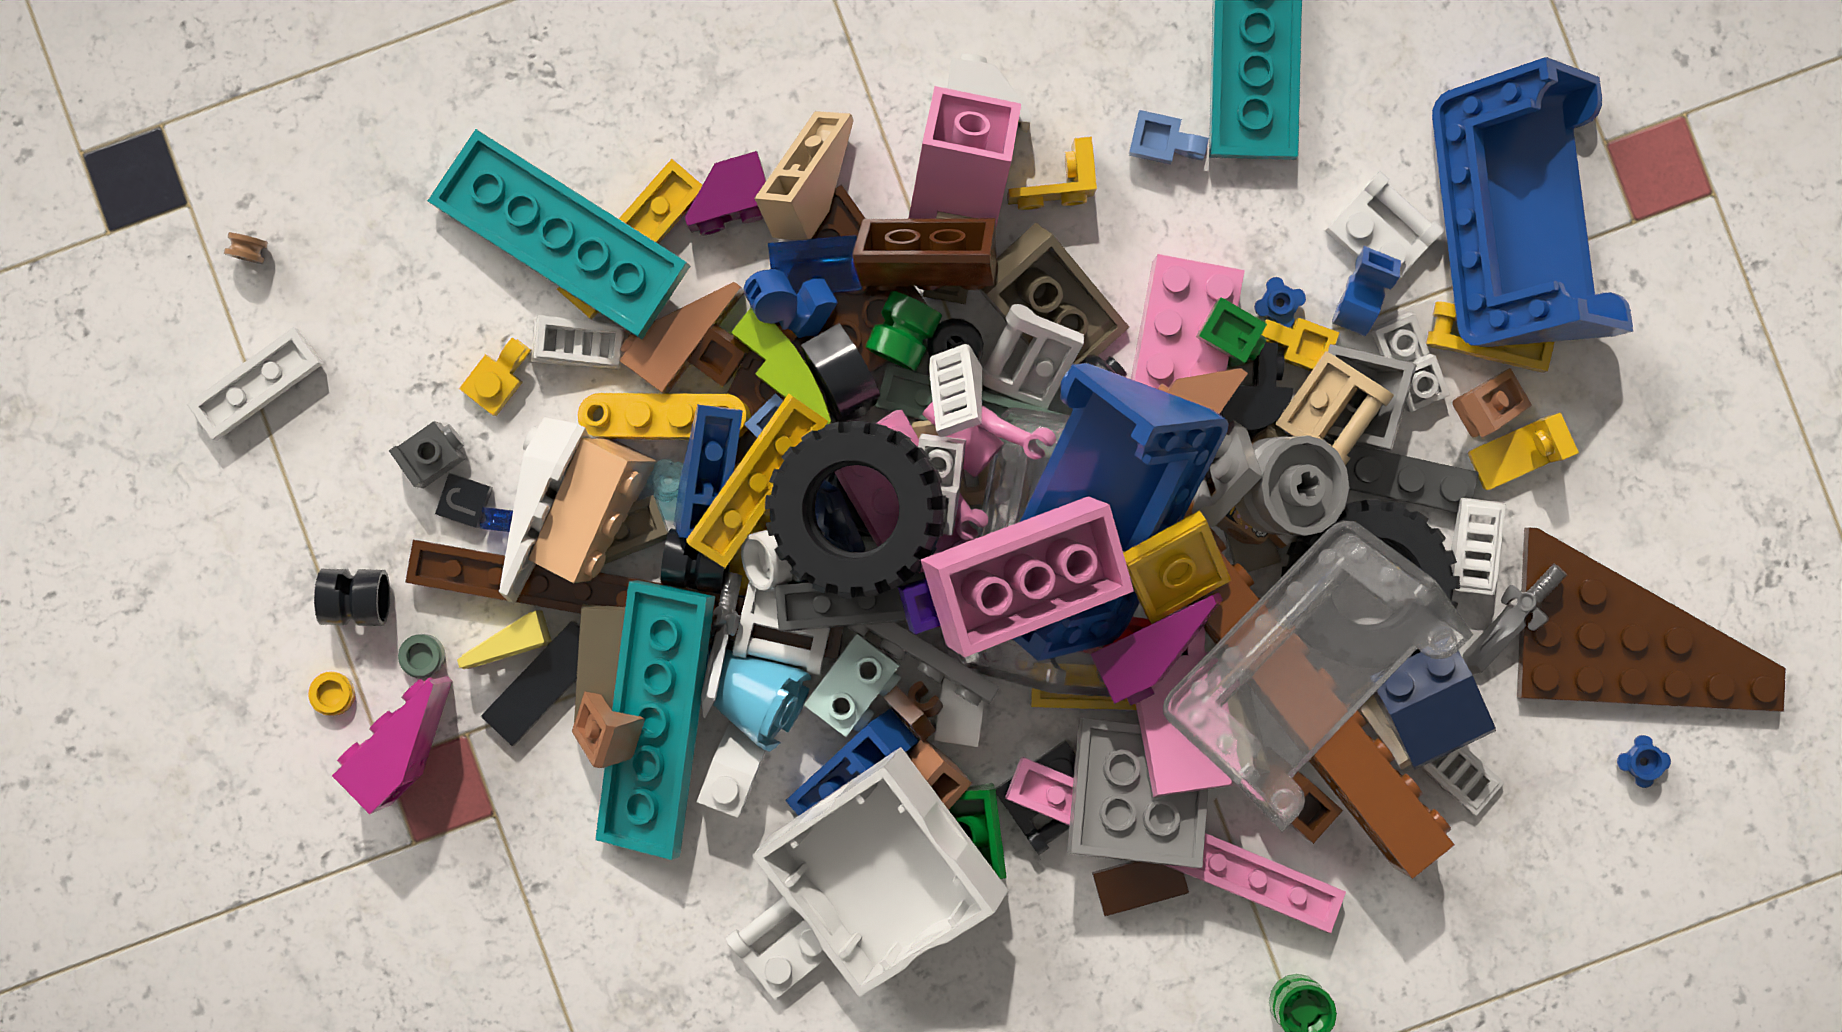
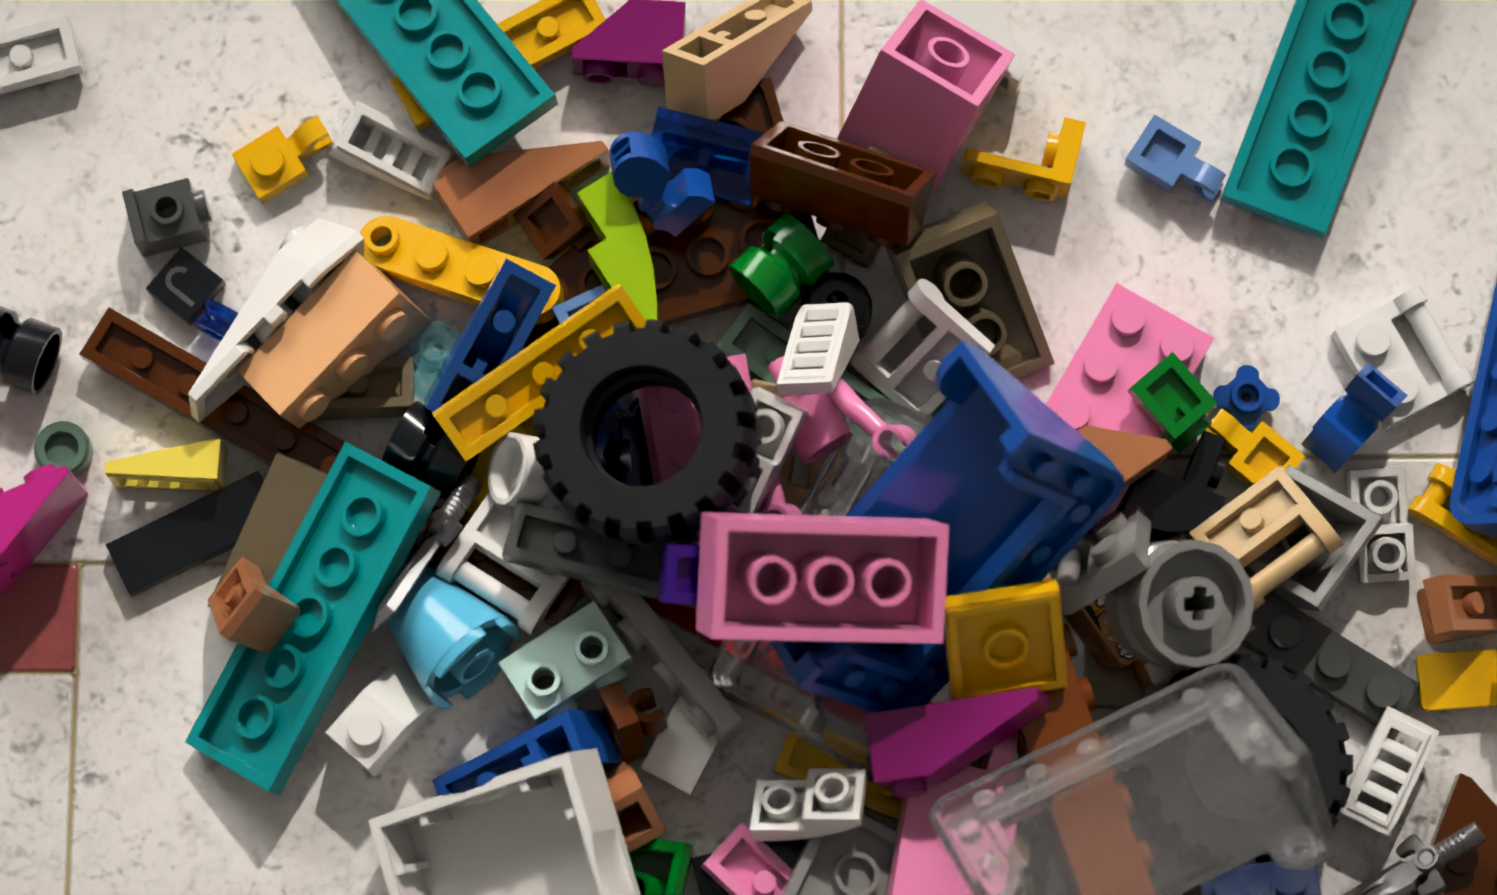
camera: 20 degrees right, 10 degrees down
black brick [801,323,880,422] -> none
none -> white slope [750,768,868,841]

